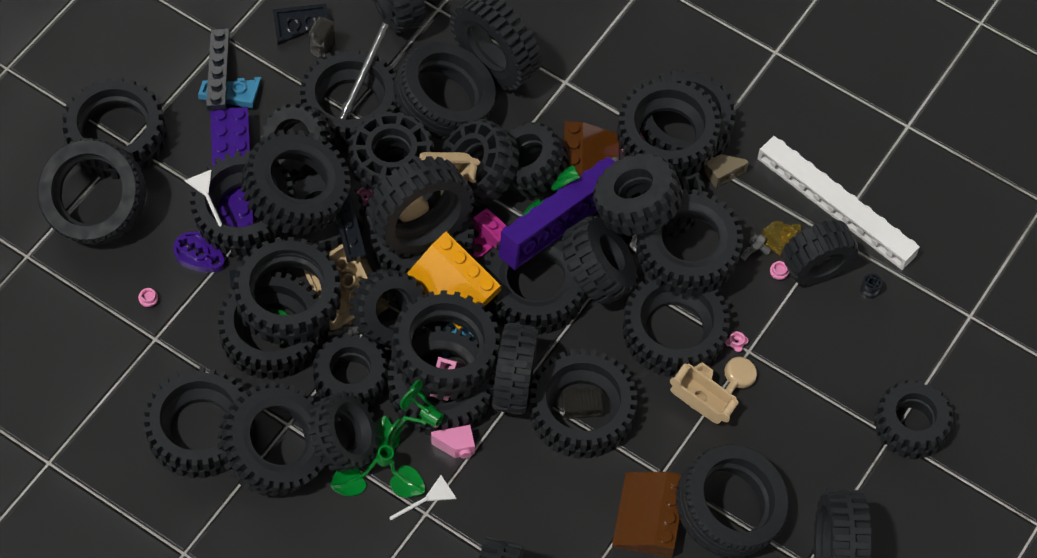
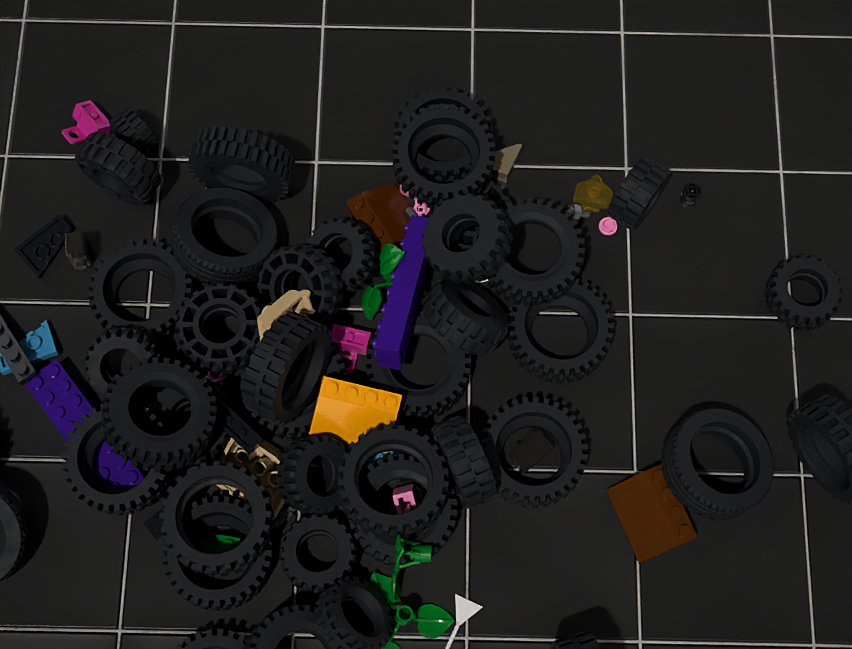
camera: 30 degrees left, 10 degrees up
bright pink plate [138,288,158,307] -> none
dark purple piece [173,231,225,273] -> none
white piece [184,170,222,226] -> none
dark grey bar [339,23,389,119] -> none
bright pink slope [431,425,475,458] -> none
tan piece [670,357,757,424] -> none
bright pink plate [725,331,748,352] -> none
white brick [757,136,919,270] -> none

